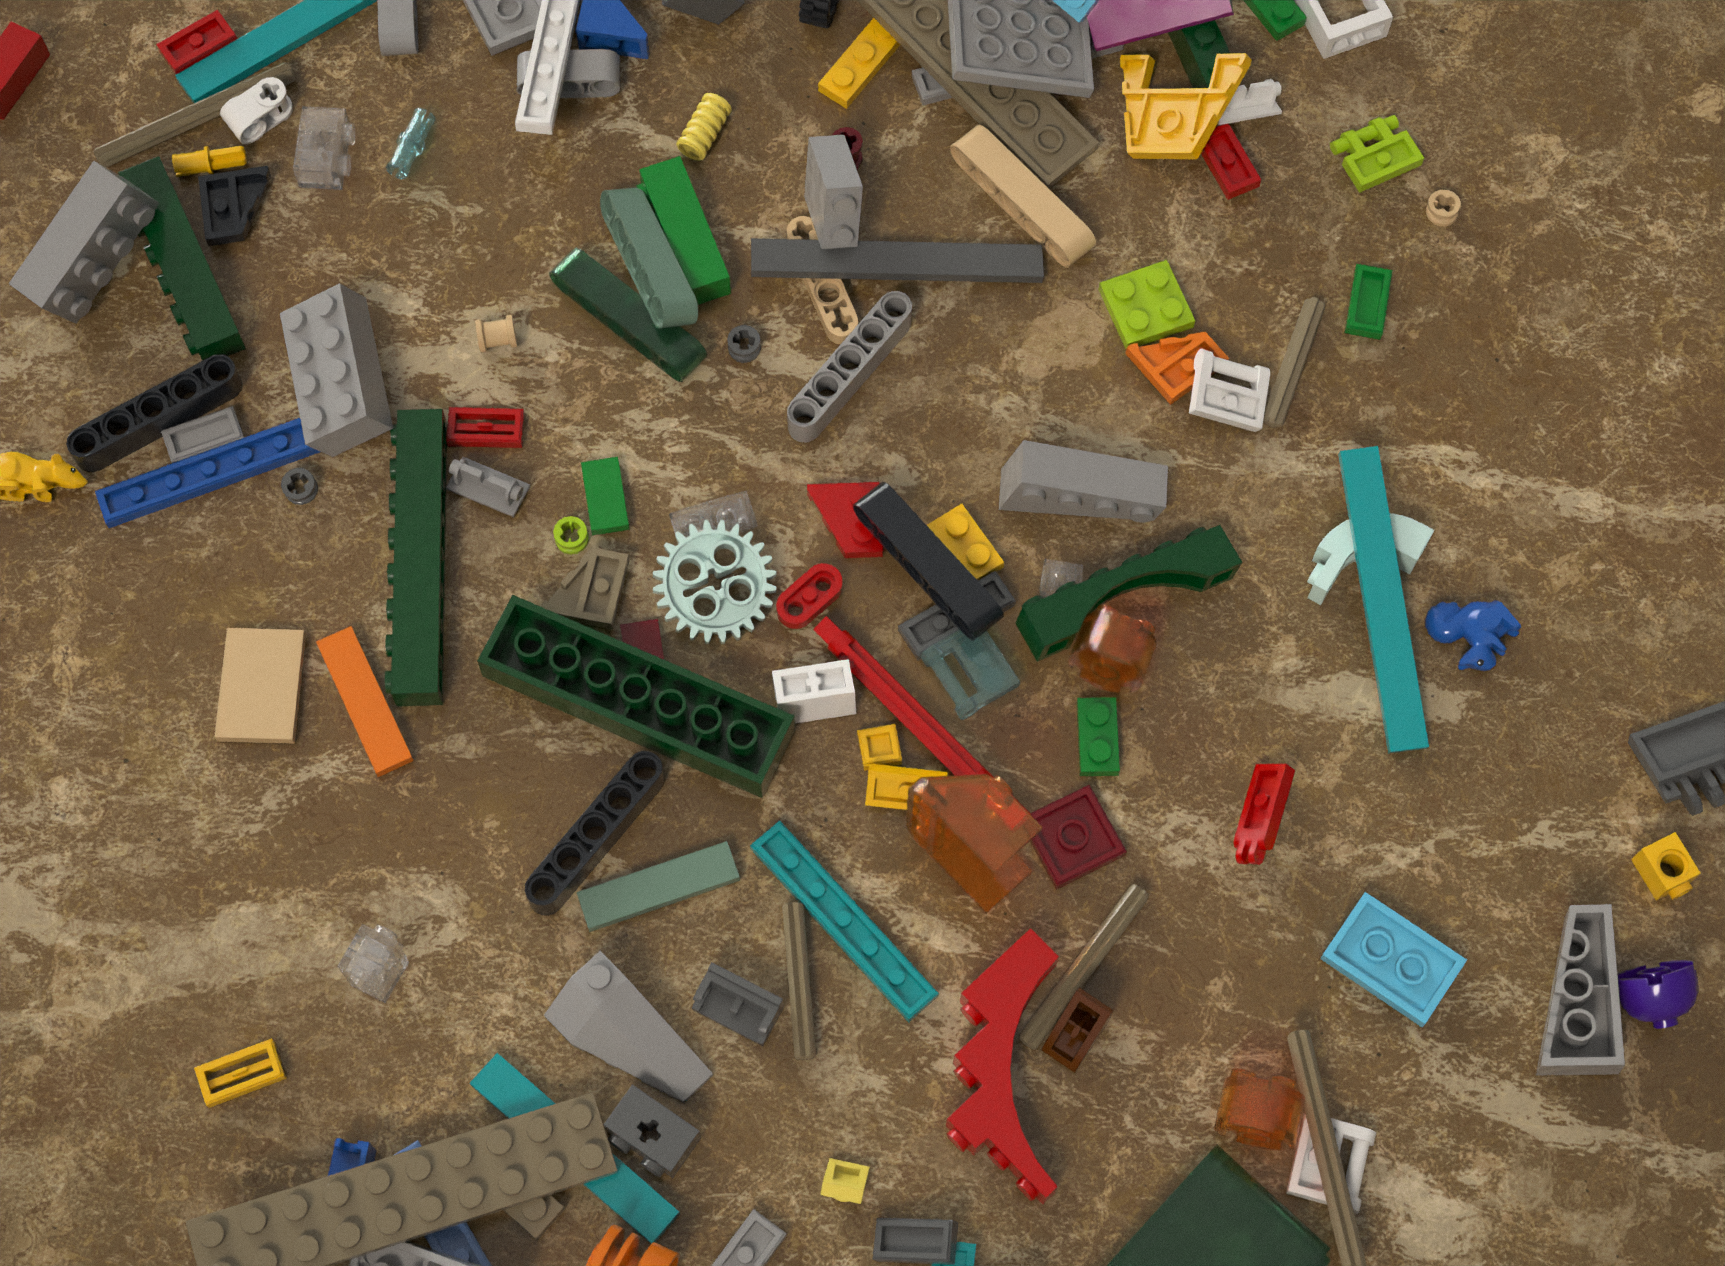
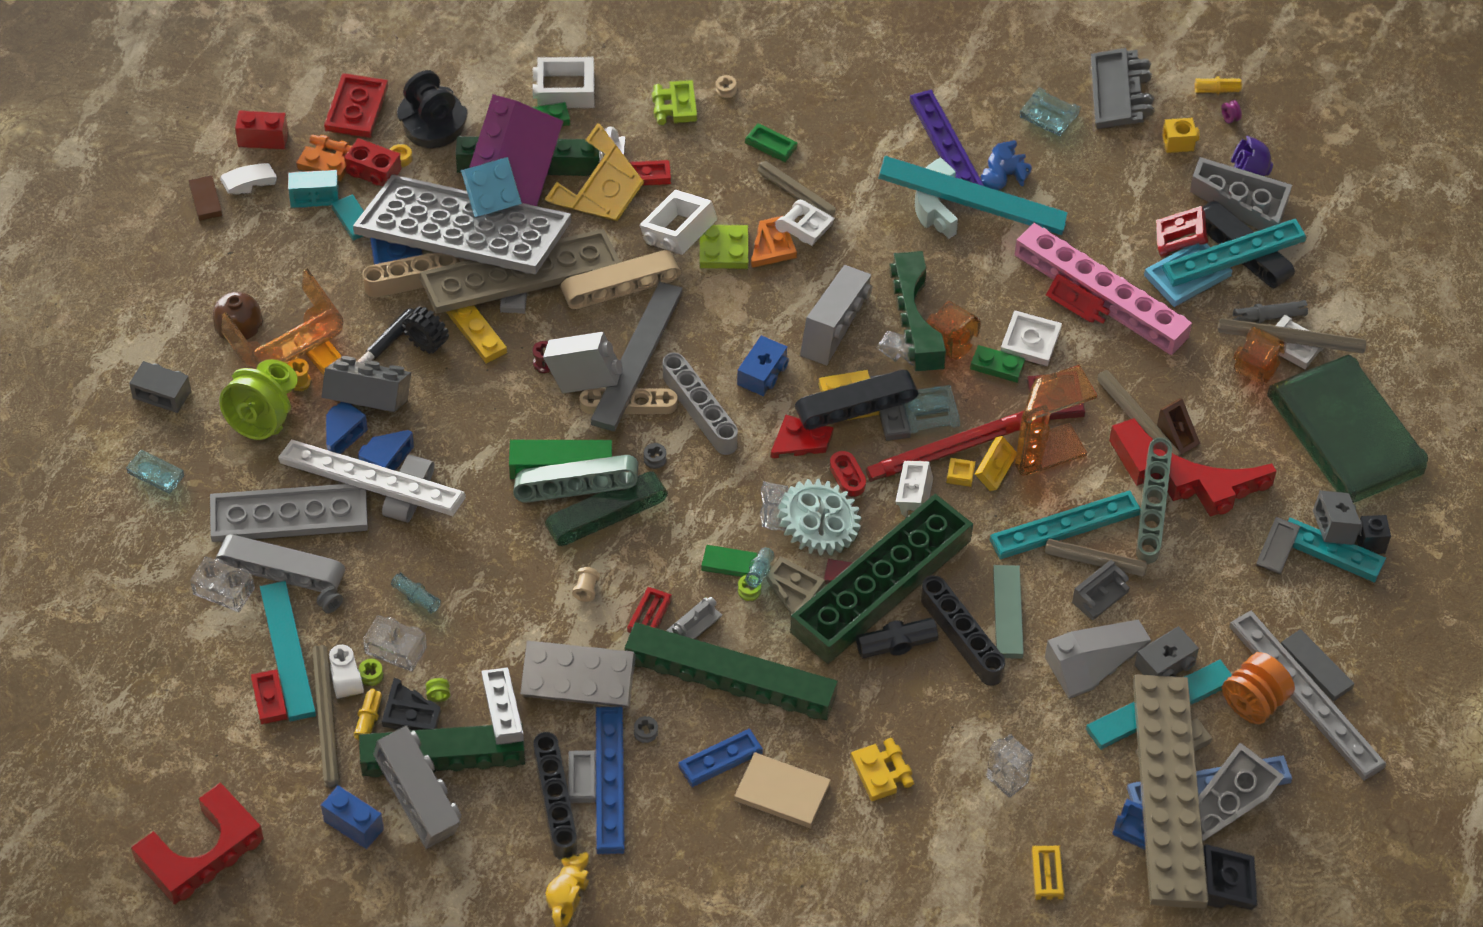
camera: 70 degrees left, 15 degrees down
orange tile [316,626,414,777] -> none
light yellow piece [676,93,732,160] -> none
light yellow plate [821,1158,870,1204] -> none
none -> dark grey bush [316,587,343,613]
none -> blue brick [321,785,384,849]
none -> lime bush [358,659,383,686]
none -> lime bush [425,678,451,702]
none -> tile [482,668,524,744]
none -> white window [640,190,717,255]
none -> blue tile [679,728,763,787]
none -> blue brick [737,335,789,396]
none -> clear light blue pin [745,548,774,587]
none -> yellow plate [850,738,914,802]
none -> black piece [856,618,939,659]
none -> dark purple tile [910,89,984,186]
none -> white plate [1000,311,1062,366]
none -> bright pink brick [1015,223,1192,355]
none -> clear light blue plate [1019,87,1081,136]
none -> sand green beam [1136,437,1172,564]
none -> red plate [1156,206,1208,257]
none -> teal tile [1162,218,1306,287]
none -> black beam [1202,200,1295,288]
none -> dark grey pin [1233,300,1308,323]

